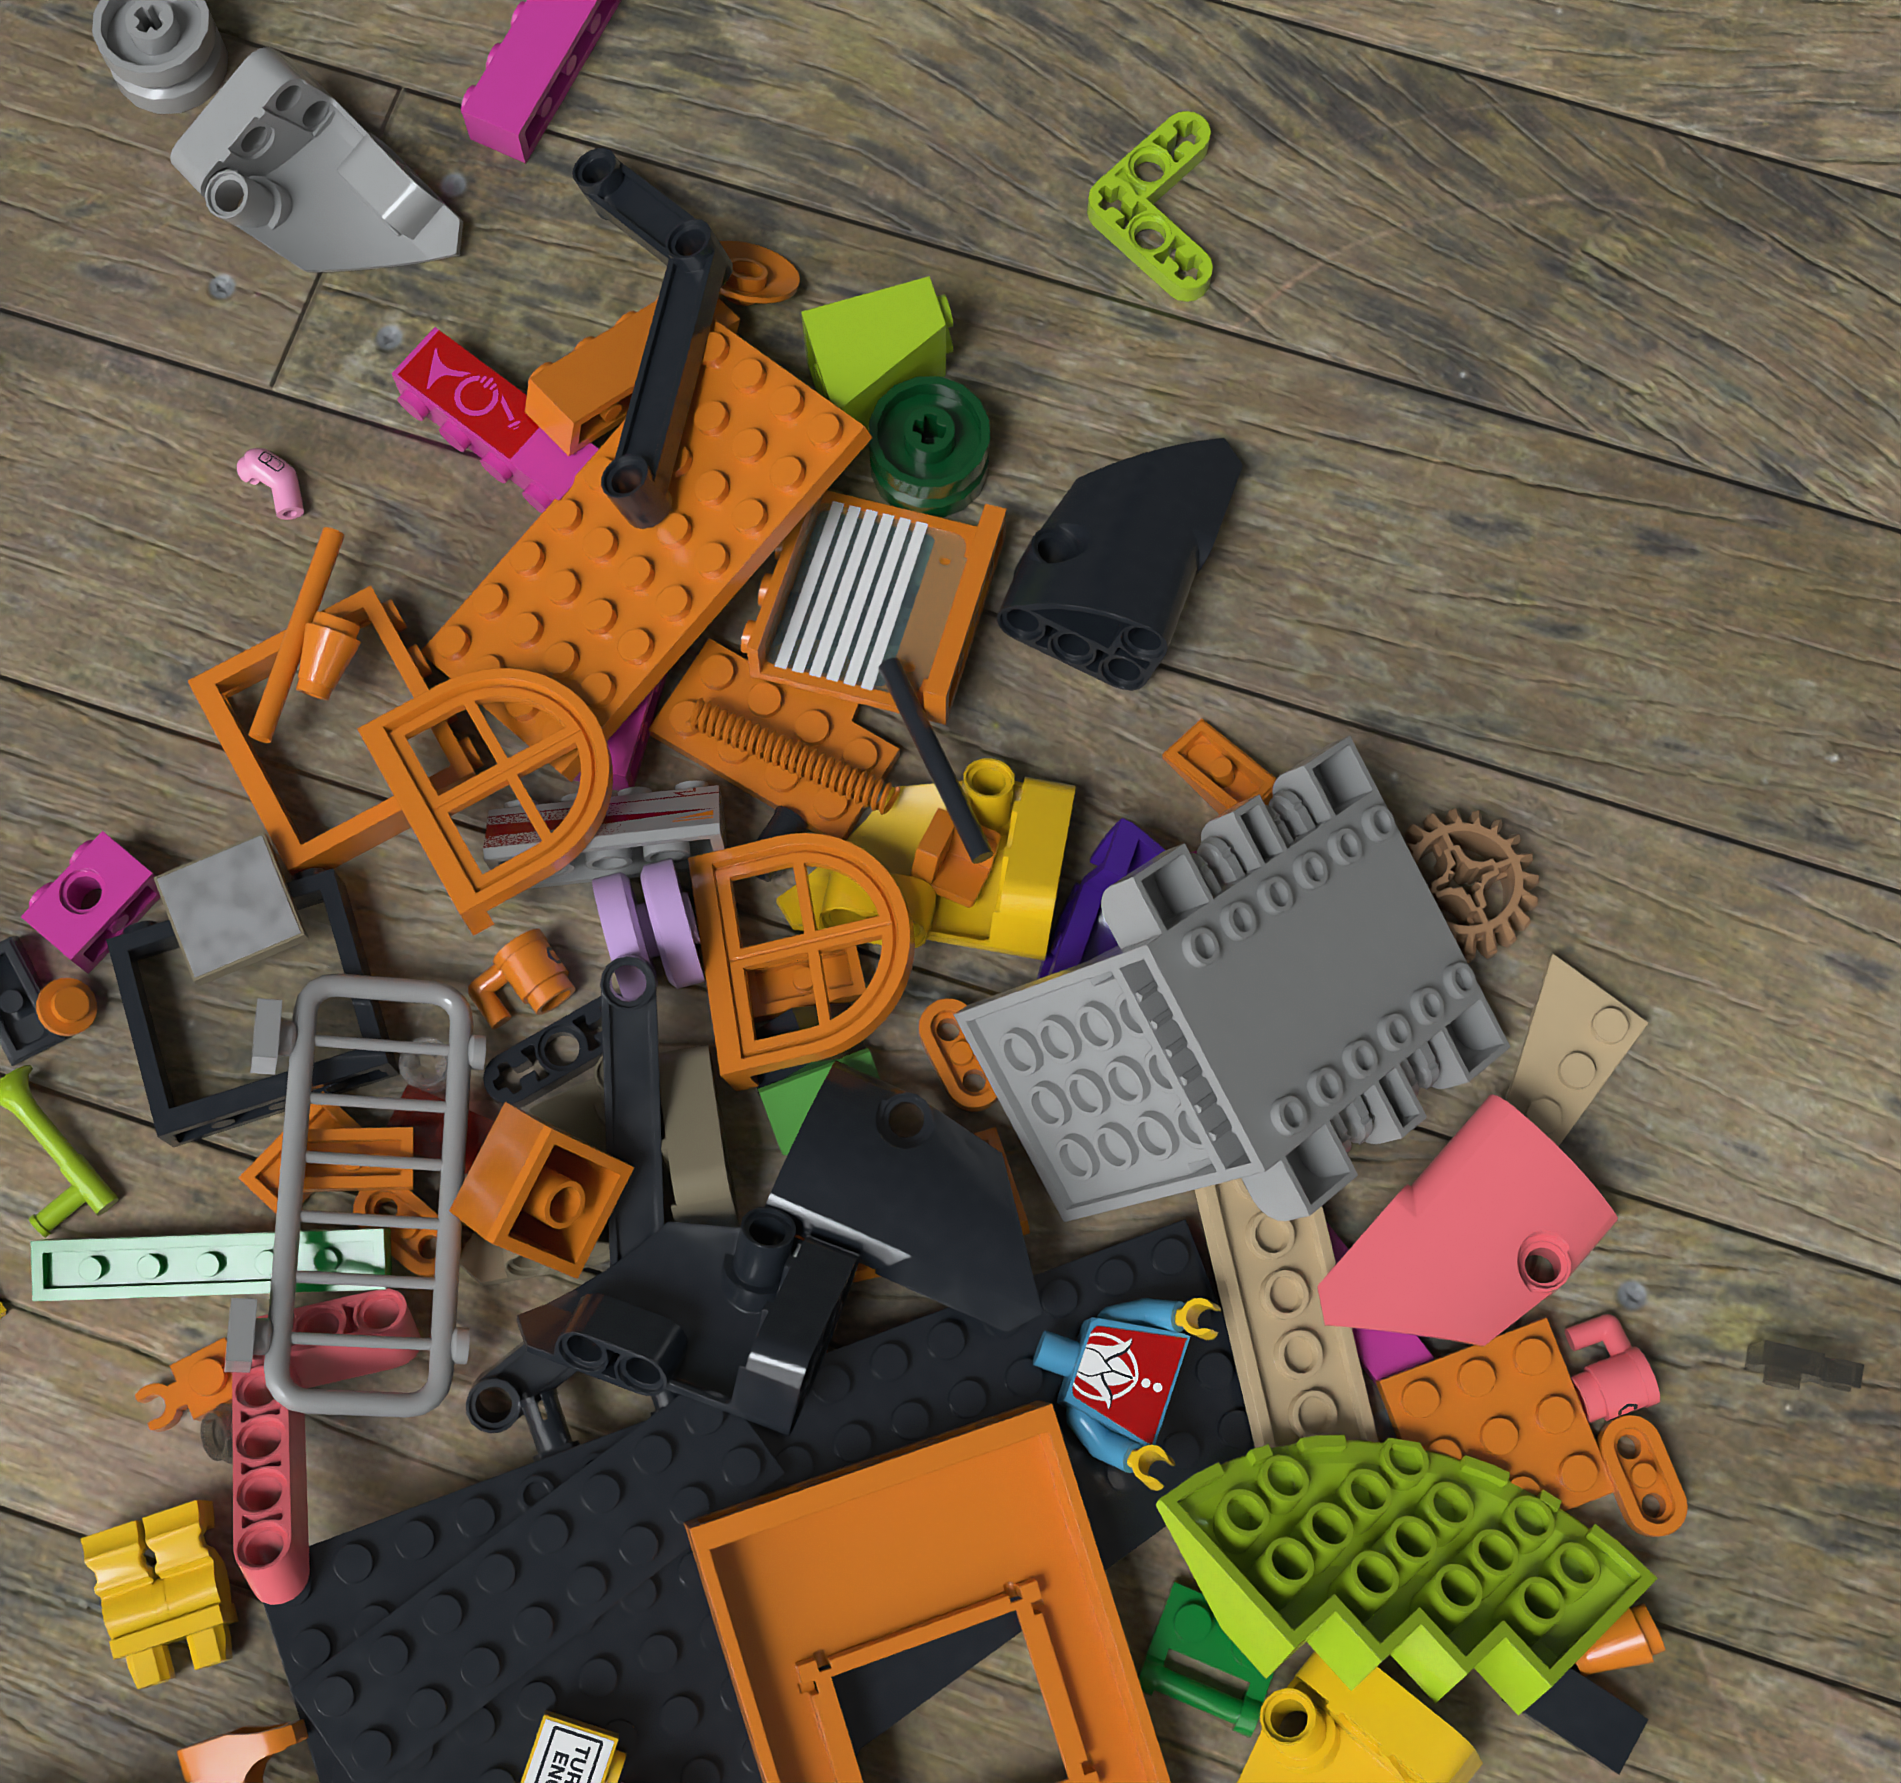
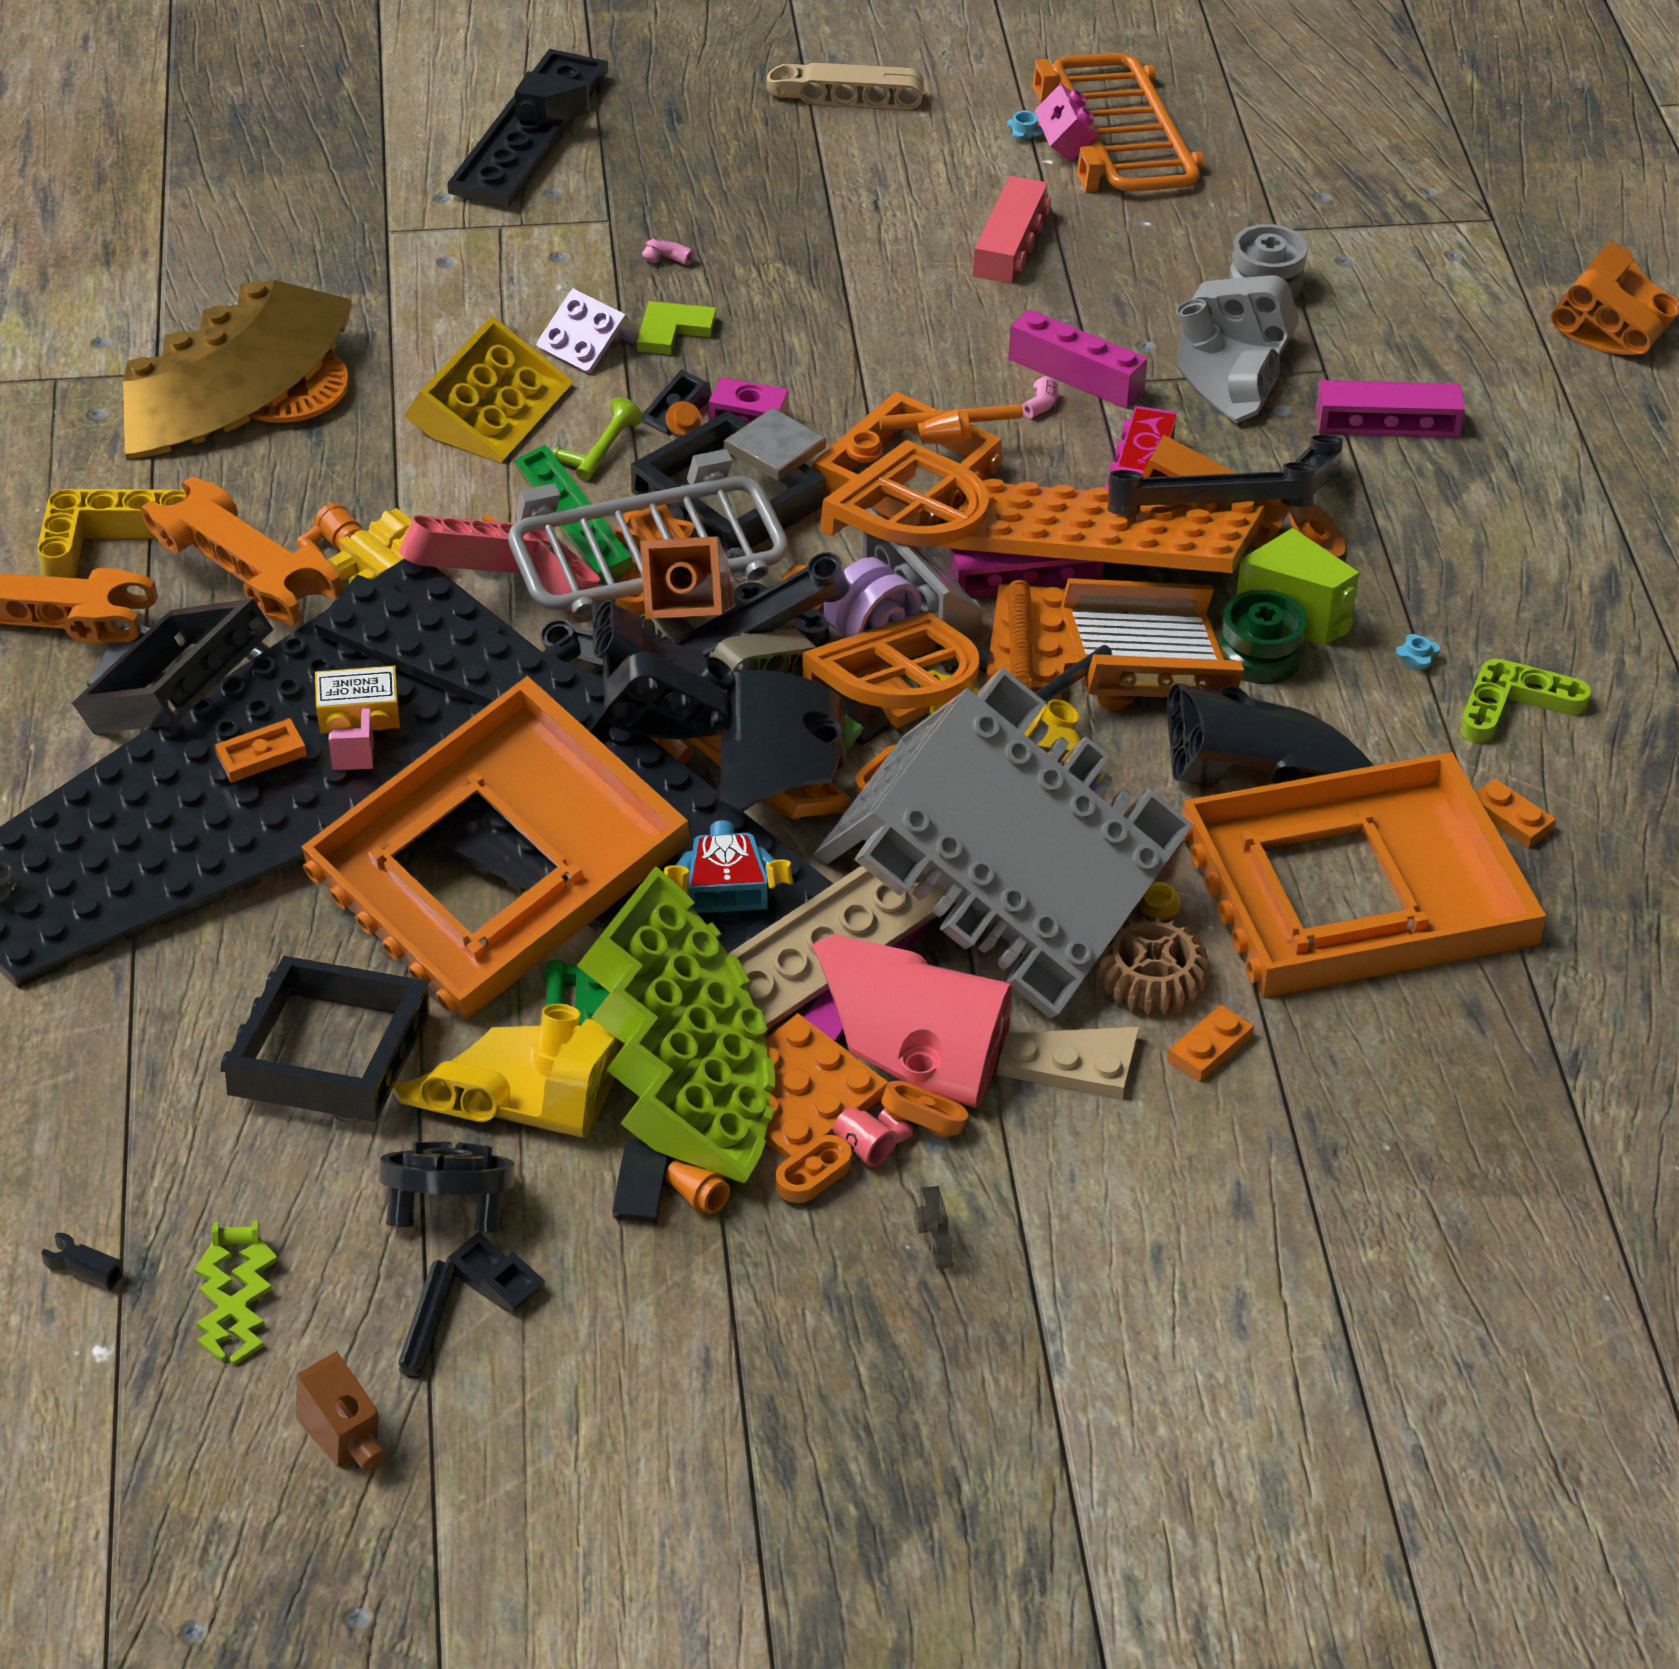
camera: 65 degrees right, 30 degrees down
none -> orange piece [296,502,362,554]
none -> orange plate [846,430,883,463]
none -> orange plate [881,1081,968,1138]
none -> dark pink brick [1008,309,1148,409]
none -> orange plate [1167,1004,1254,1082]
none -> orange panel [1182,752,1546,998]
none -> medium azure plate [1396,634,1441,670]
none -> orange plate [1476,778,1556,849]

